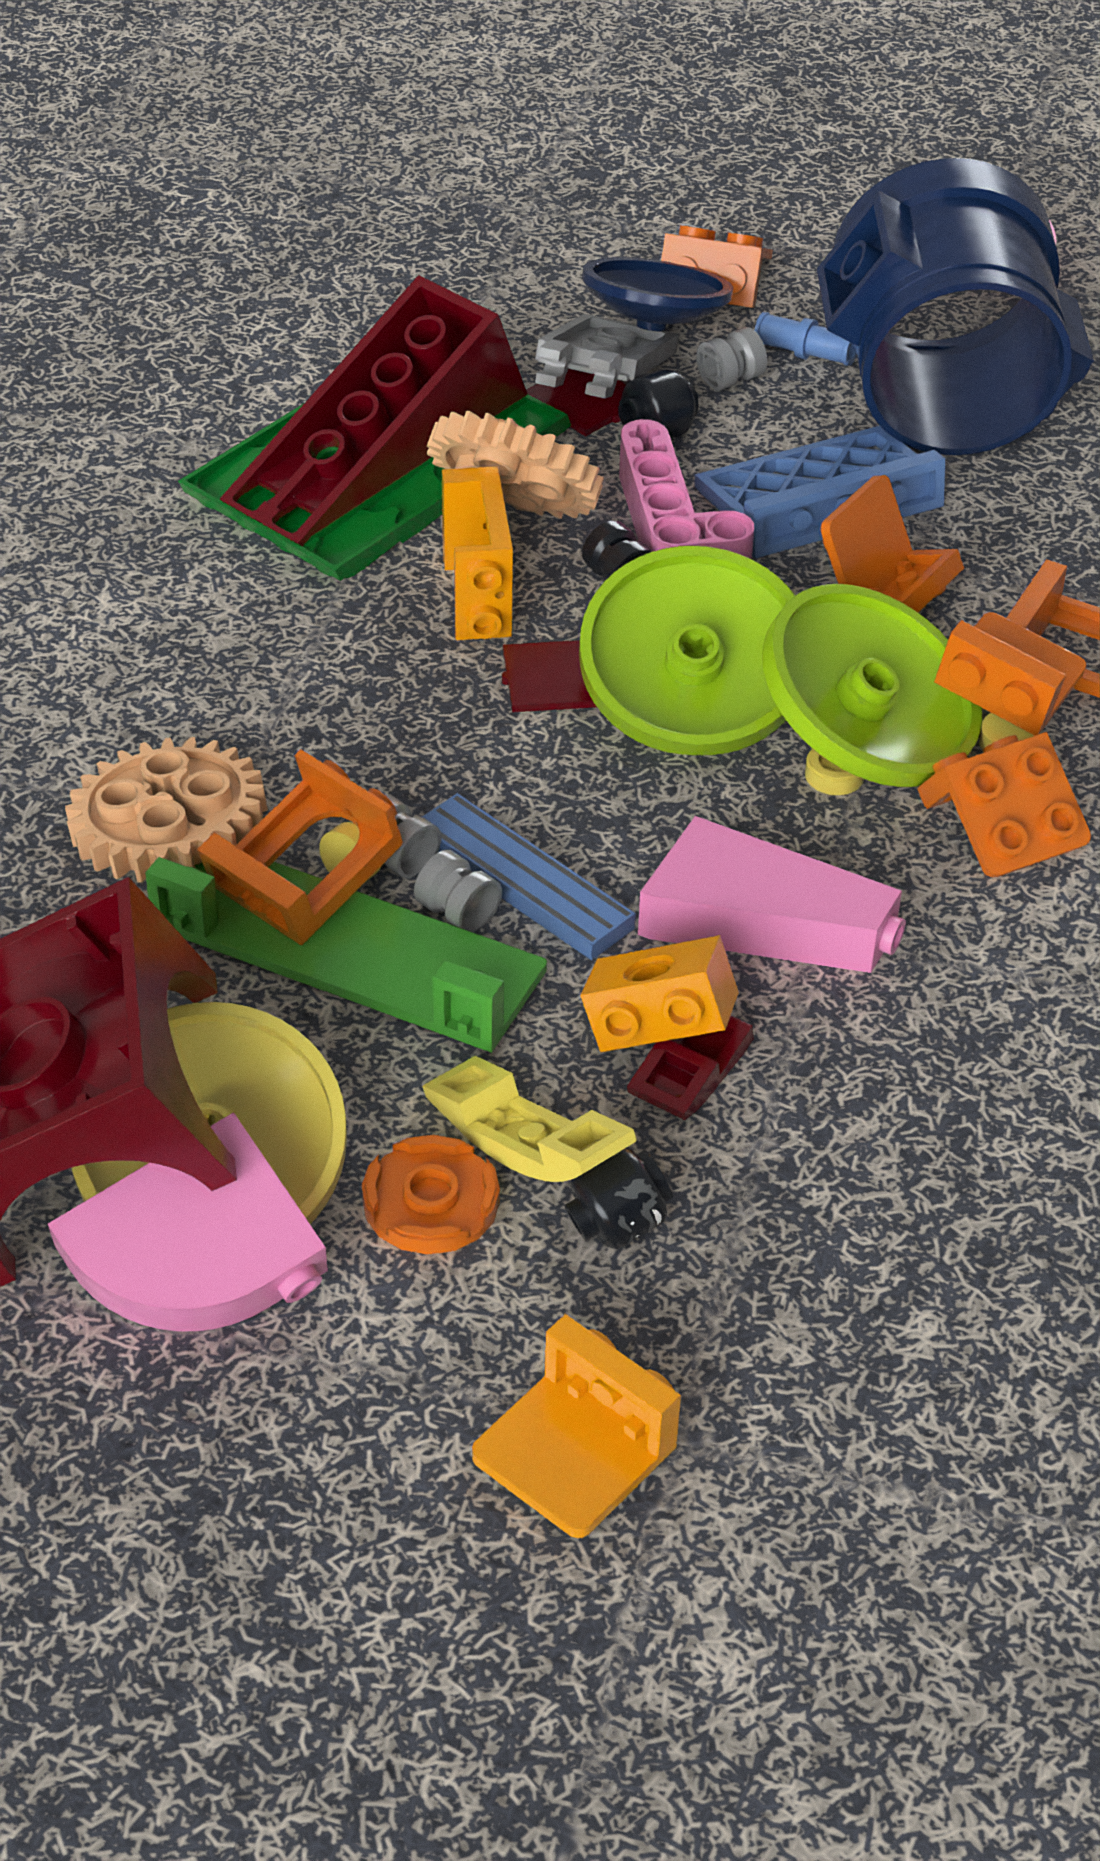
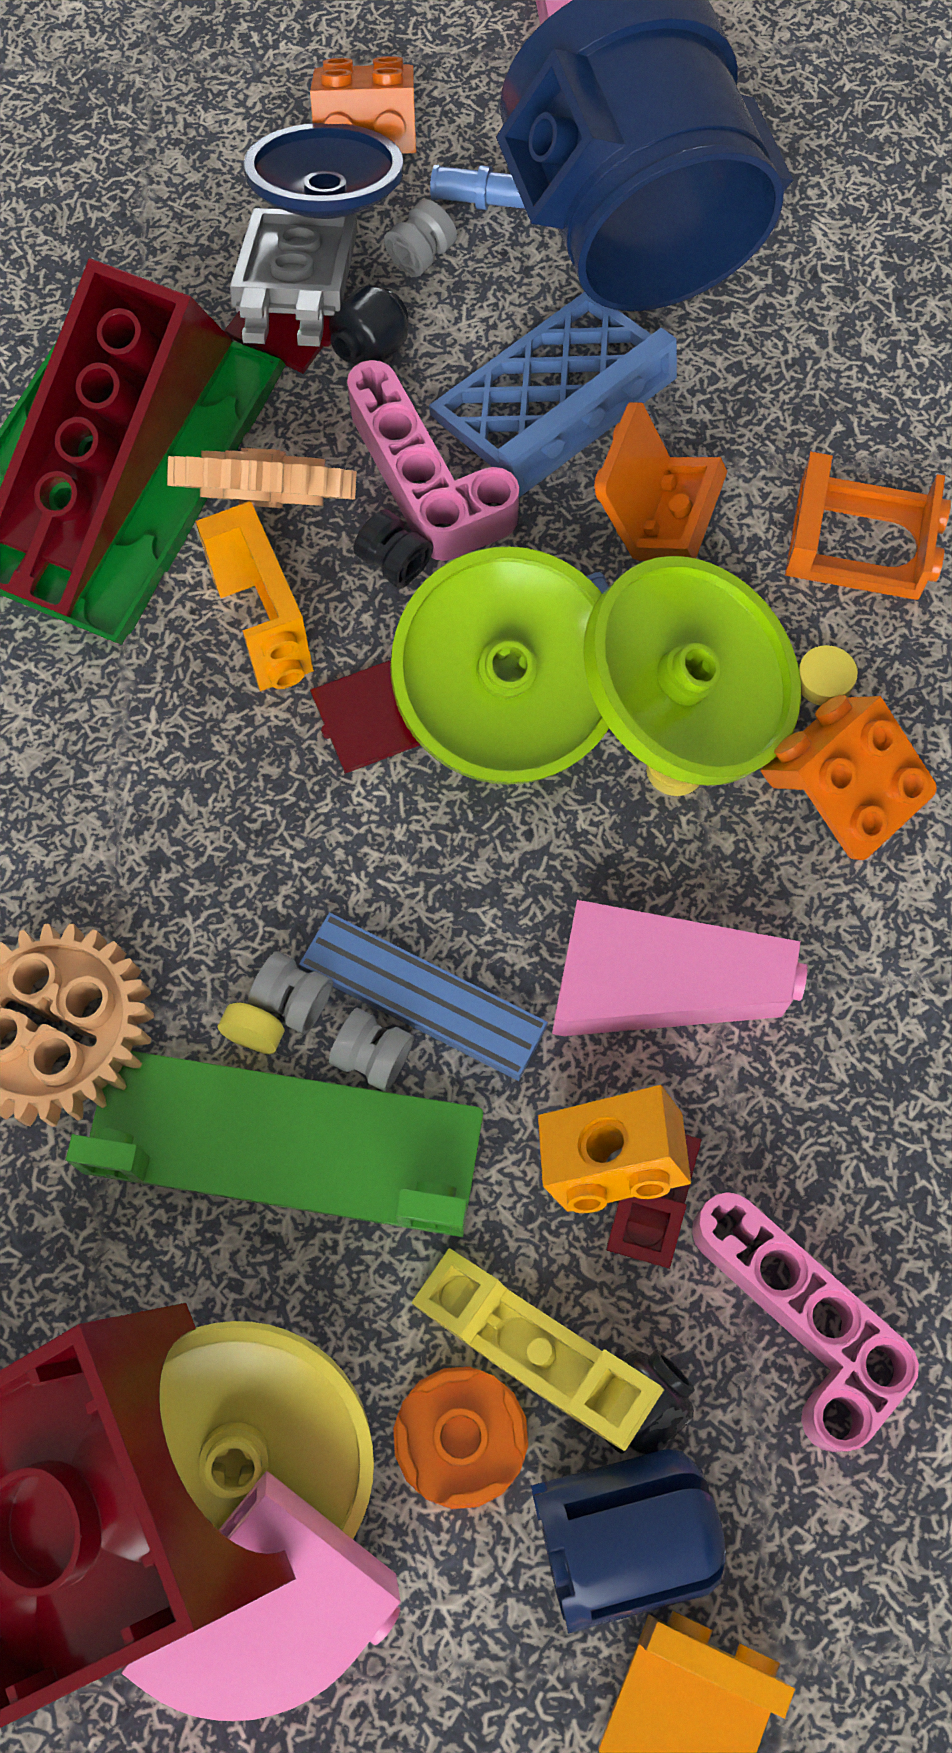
camera: 15 degrees left, 25 degrees up
orange panel [197,749,403,946] -> none
orange bracket [934,612,1086,736] -> none
none -> dark blue cylinder [531,1449,726,1634]
none -> bright pink beam [692,1192,919,1452]

